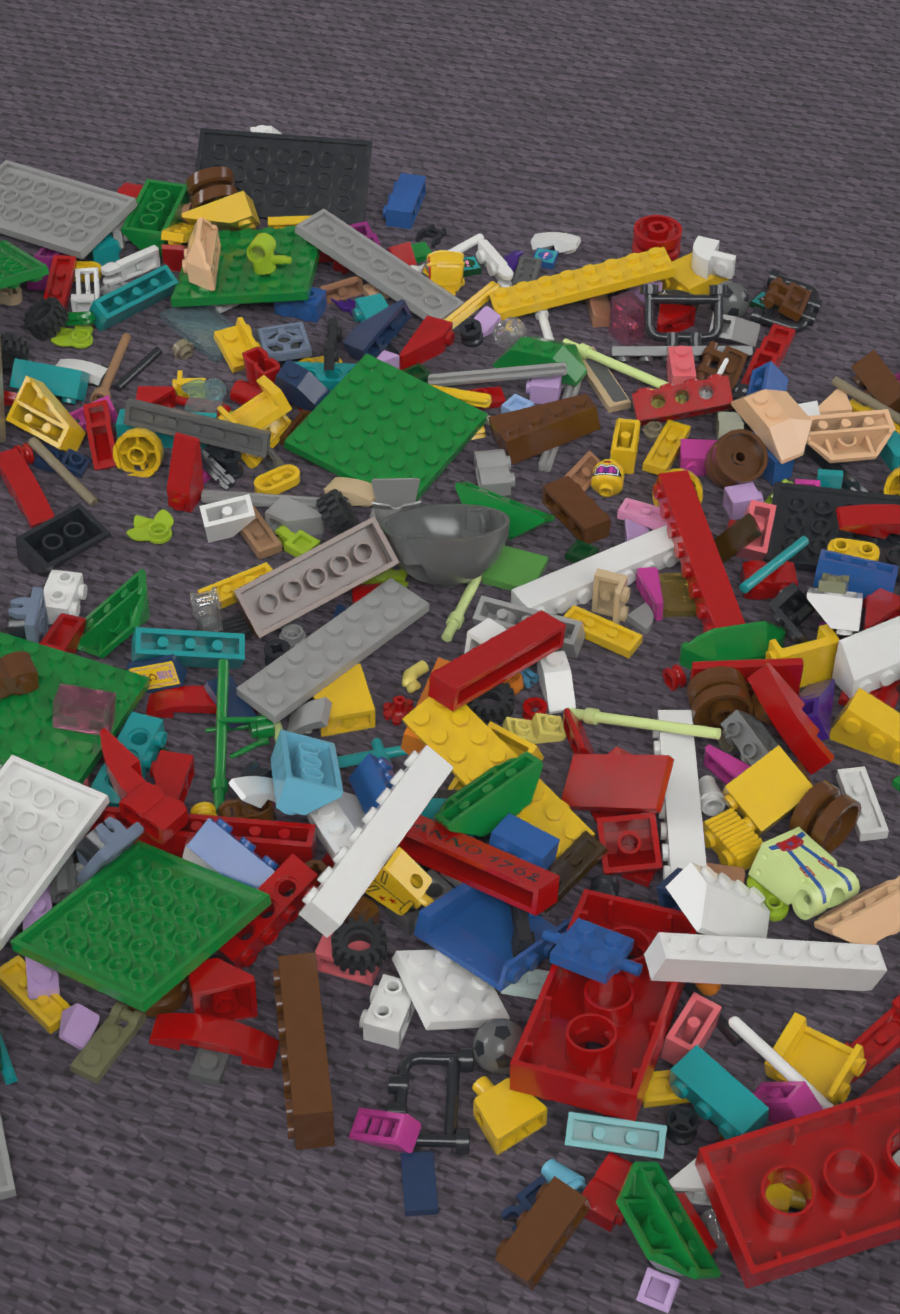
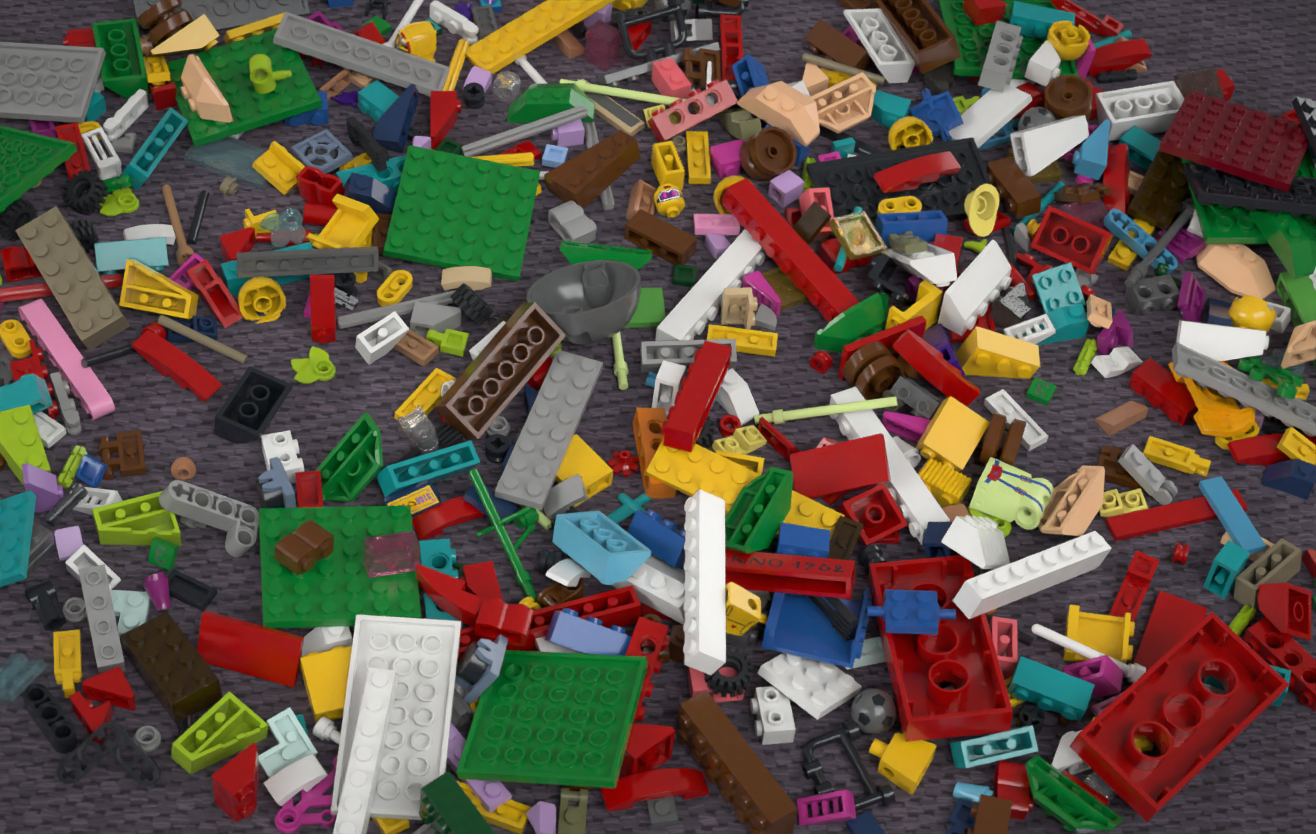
camera: 30 degrees left, 5 degrees up
light grey piece [370,478,421,527] -> none
light yellow arm [402,660,429,694] -> none
none -> clear yellow plate [828,211,887,260]

